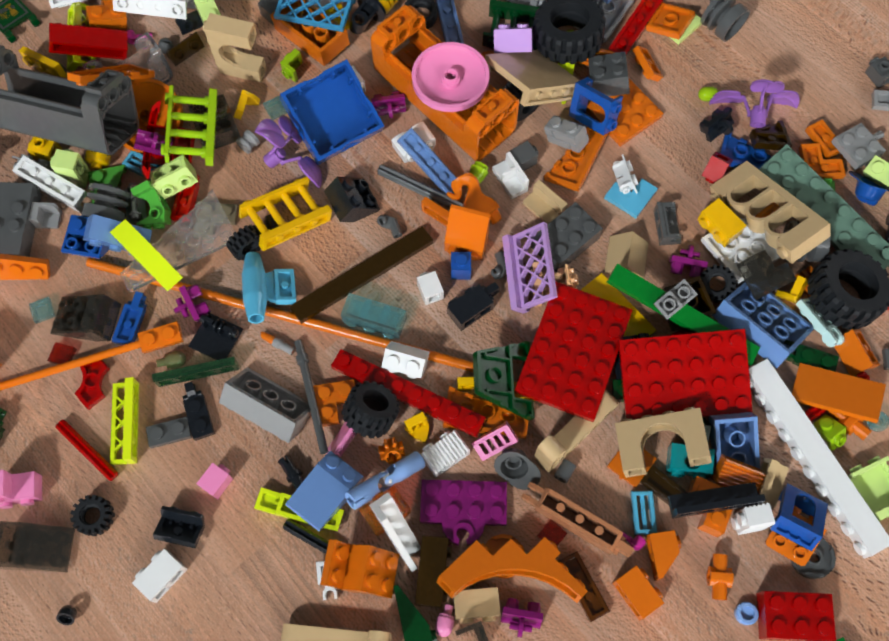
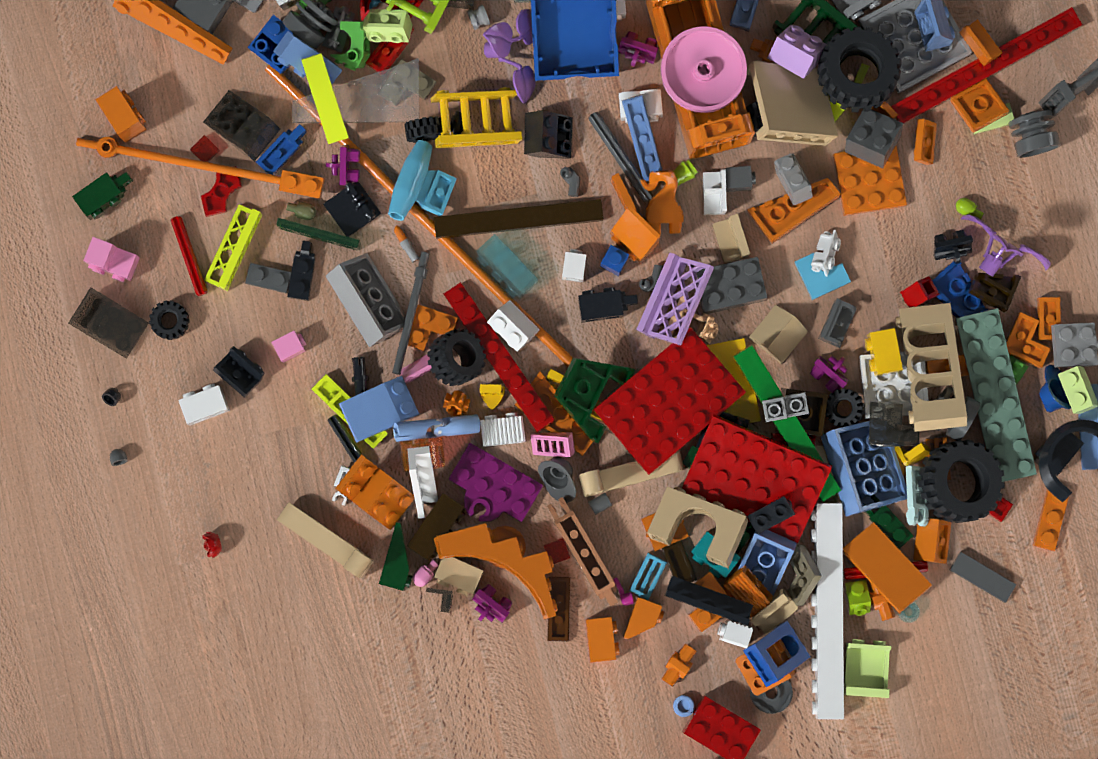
camera: 25 degrees right, 15 degrees up
clear light blue tile [29,297,56,324] -> none
blue panel [569,77,623,136] -> none
none -> black hinge [747,496,795,534]
none -> dark tan plate [788,545,822,606]

